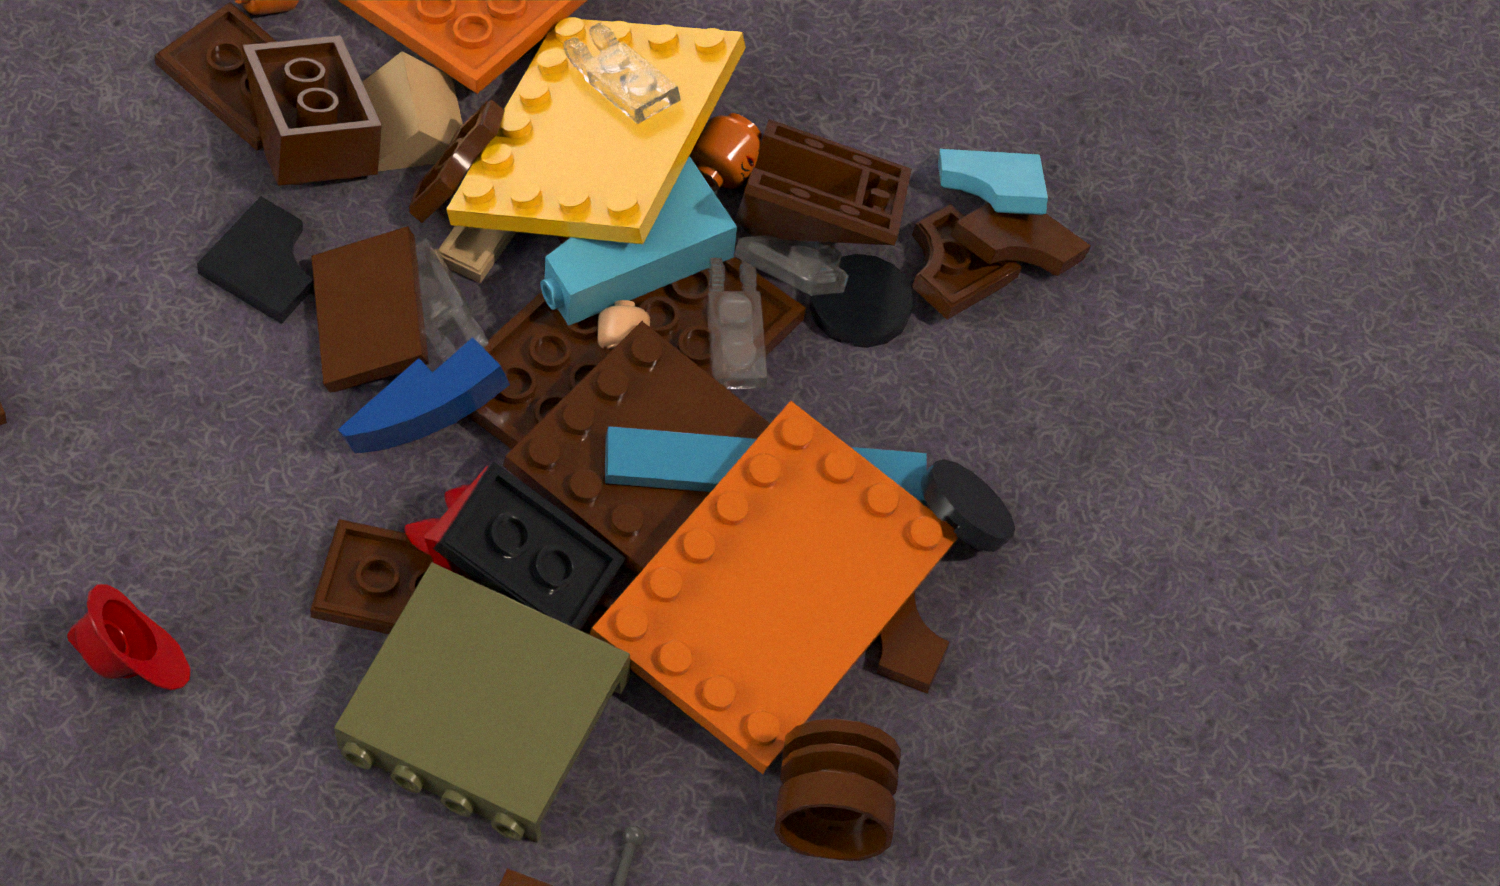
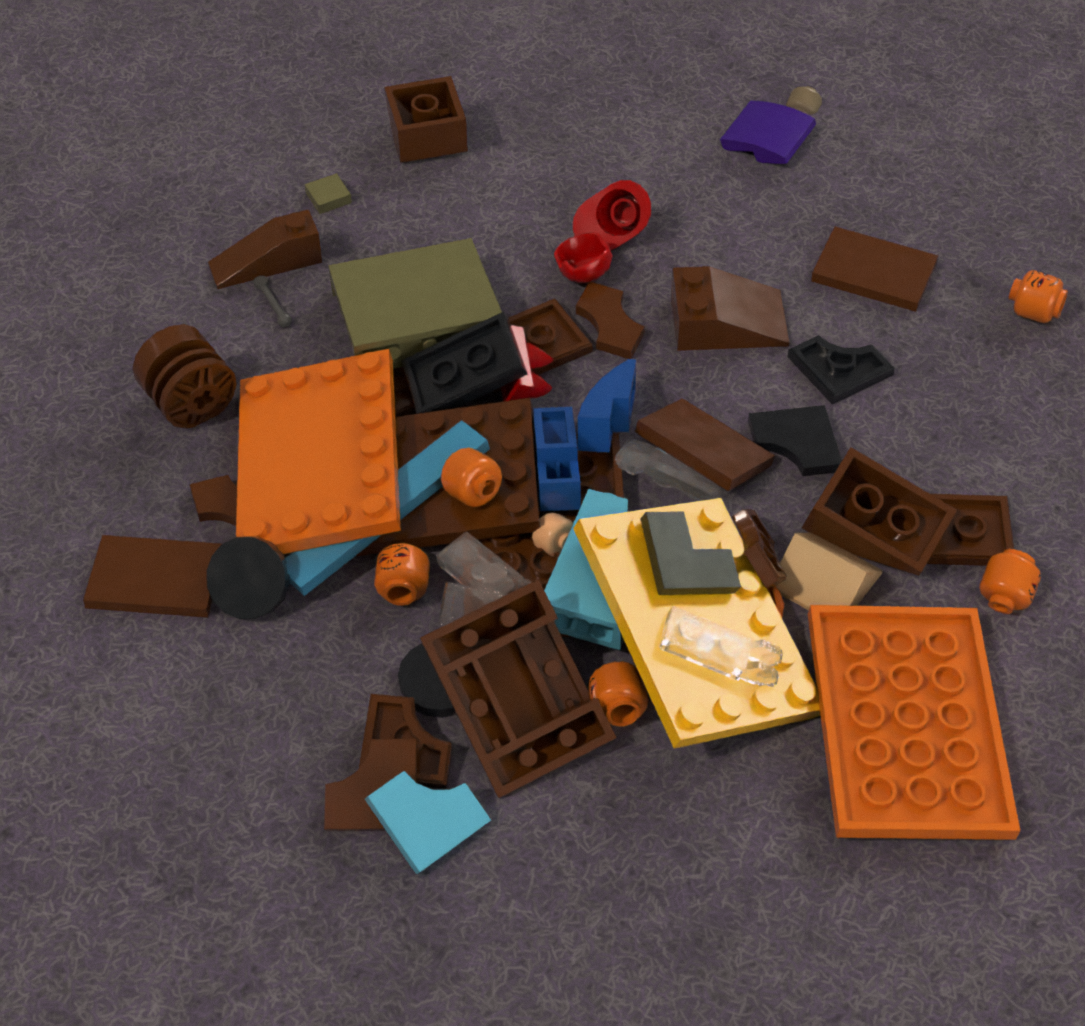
camera: 145 degrees right, 5 degrees down
none -> reddish brown tile [83,535,222,618]
none -> orange head [374,543,430,606]
none -> orange head [441,447,502,507]
none -> blue slope [533,407,581,511]
none -> red hair [554,232,613,283]
none -> reddish brown tile [576,281,645,359]
none -> pearl dark grey tile [640,511,741,595]
none -> reddish brown slope [671,266,790,351]
none -> black tile [787,335,895,404]

